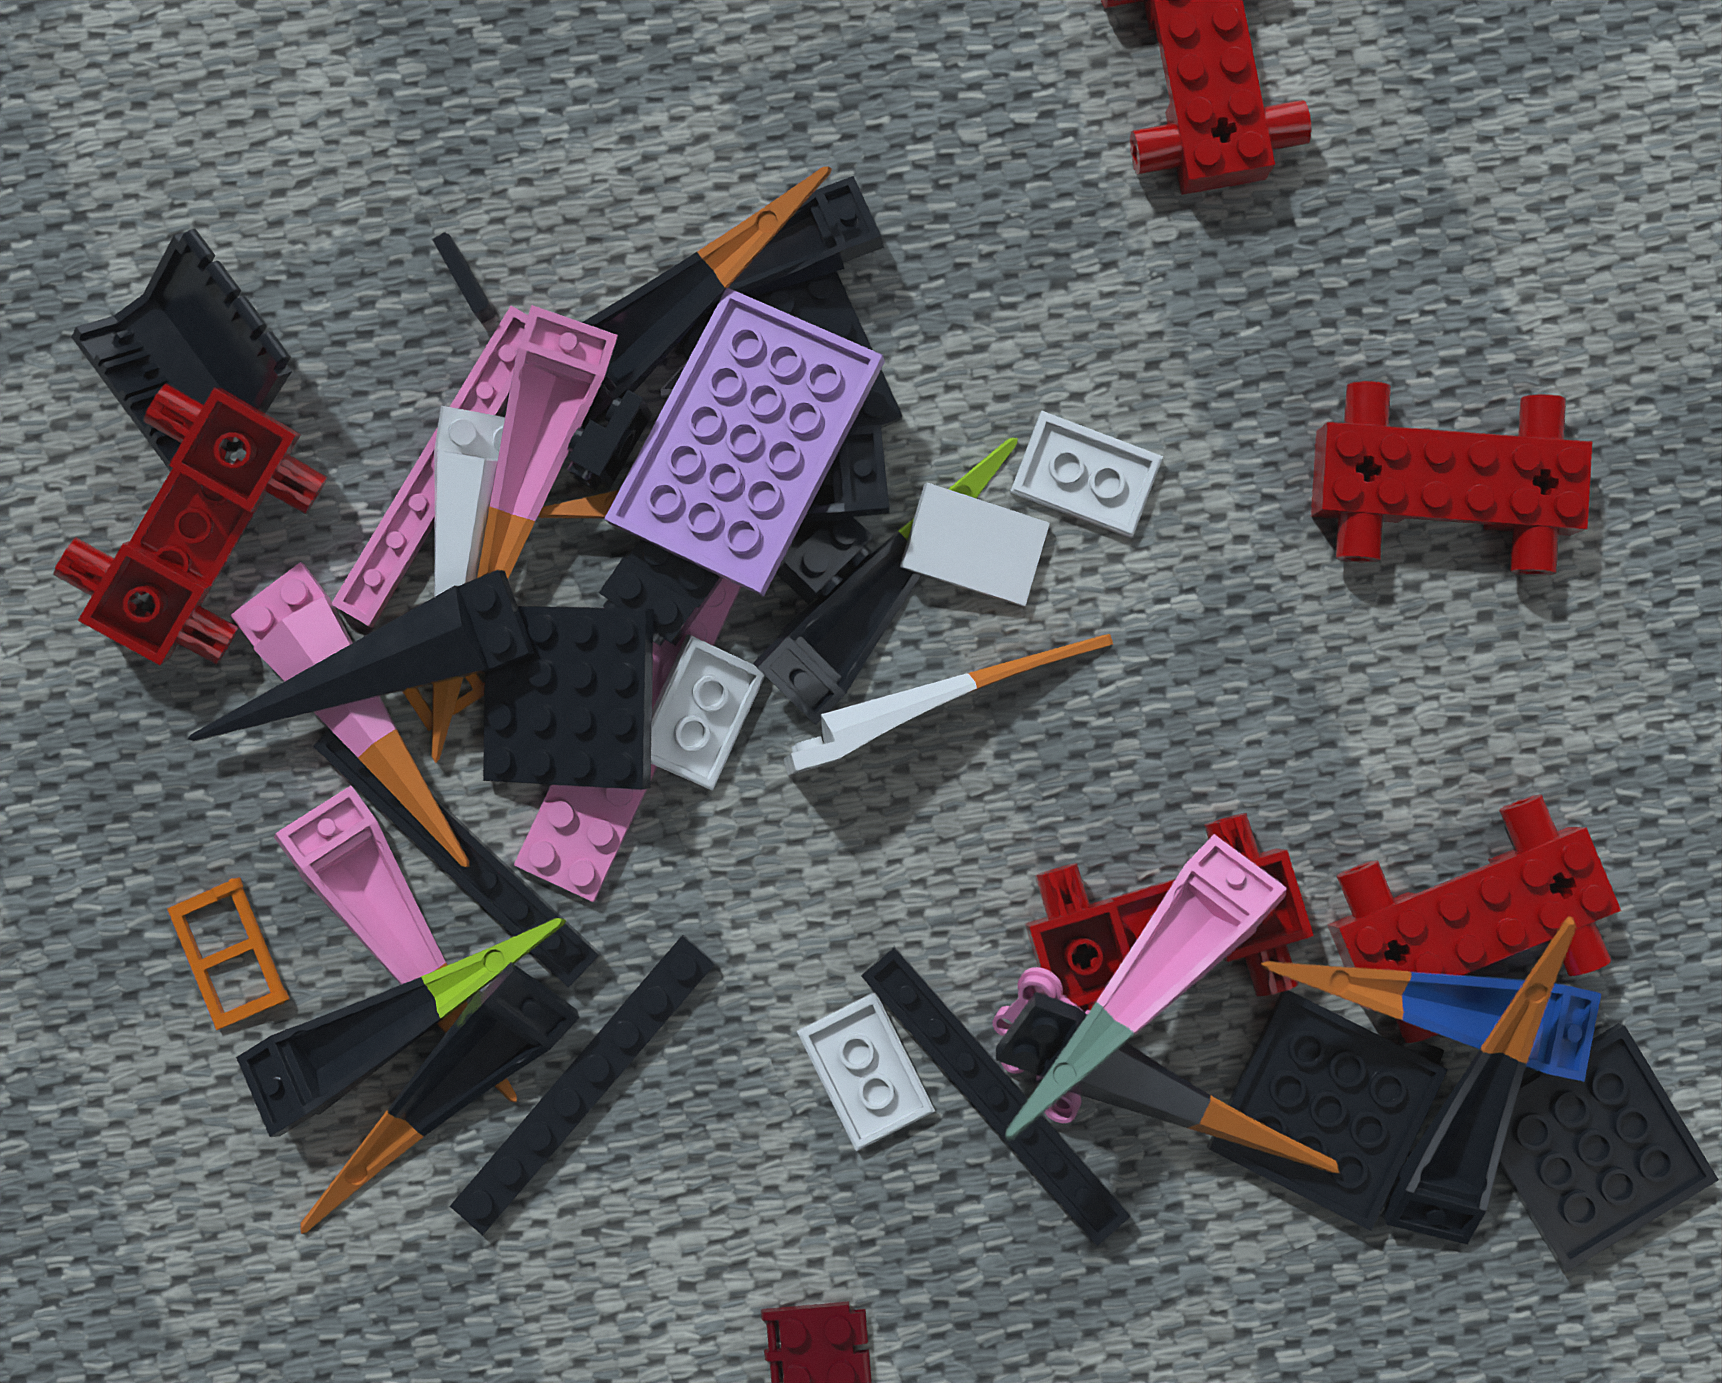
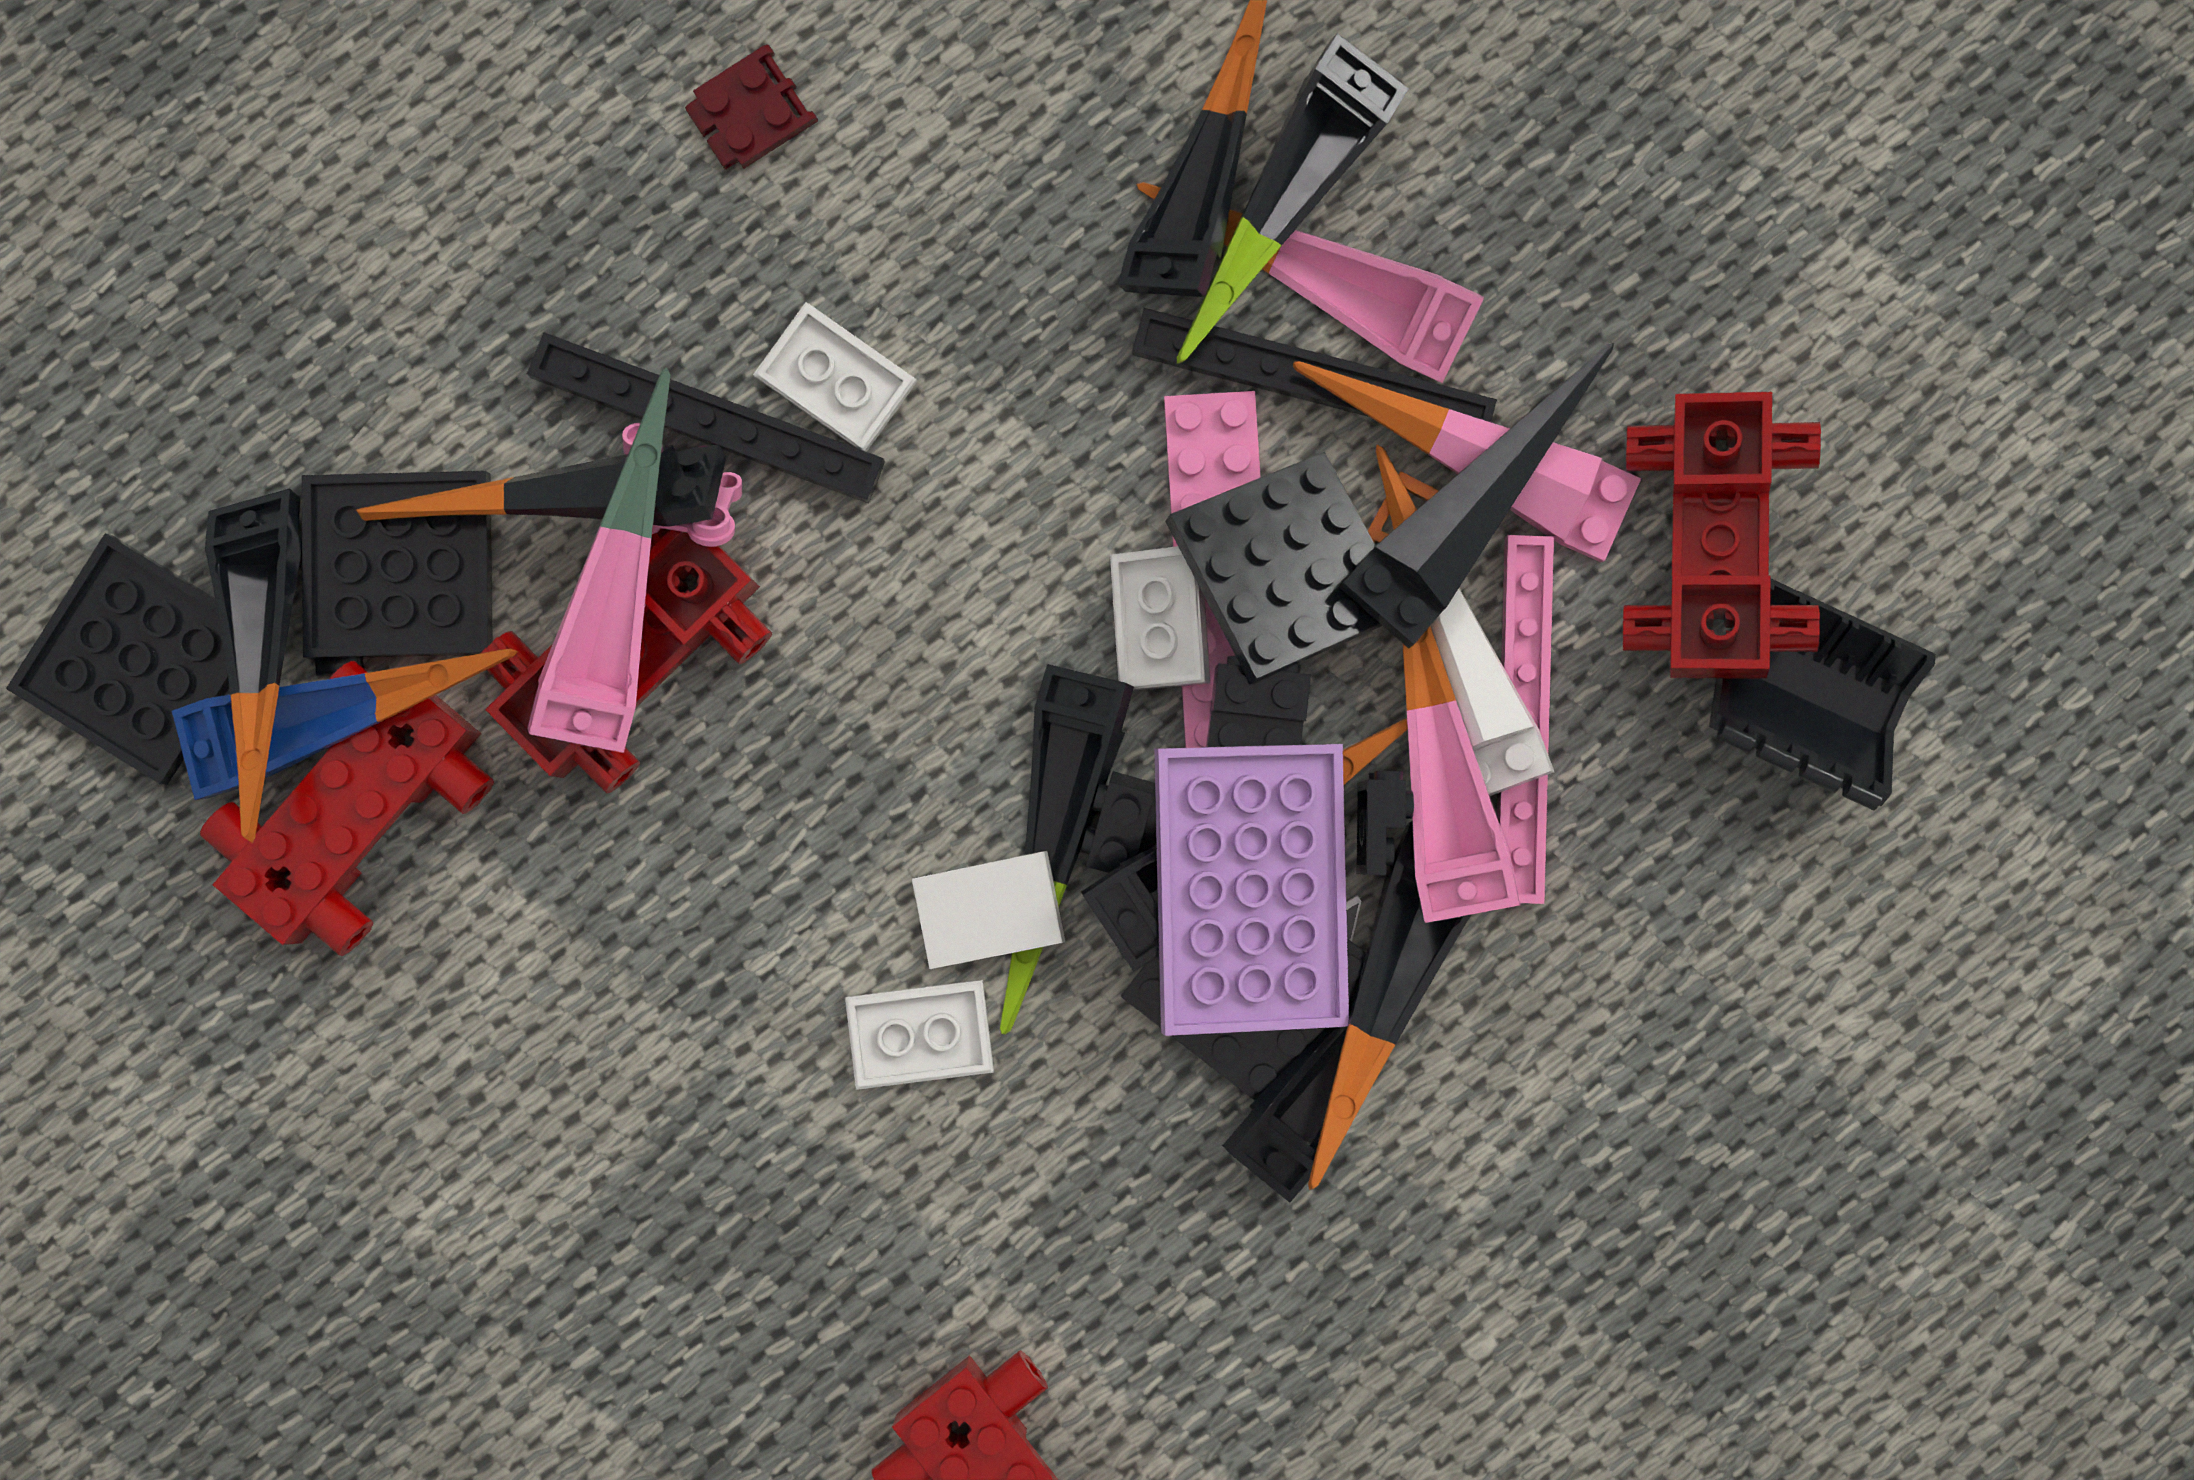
camera: 155 degrees right, 0 degrees up
orange window [167,877,290,1030] -> none
black tile [432,232,496,324] -> none
black plate [449,935,716,1235] -> none
white plate [783,634,1113,776] -> none
red piece [1311,381,1592,576] -> none

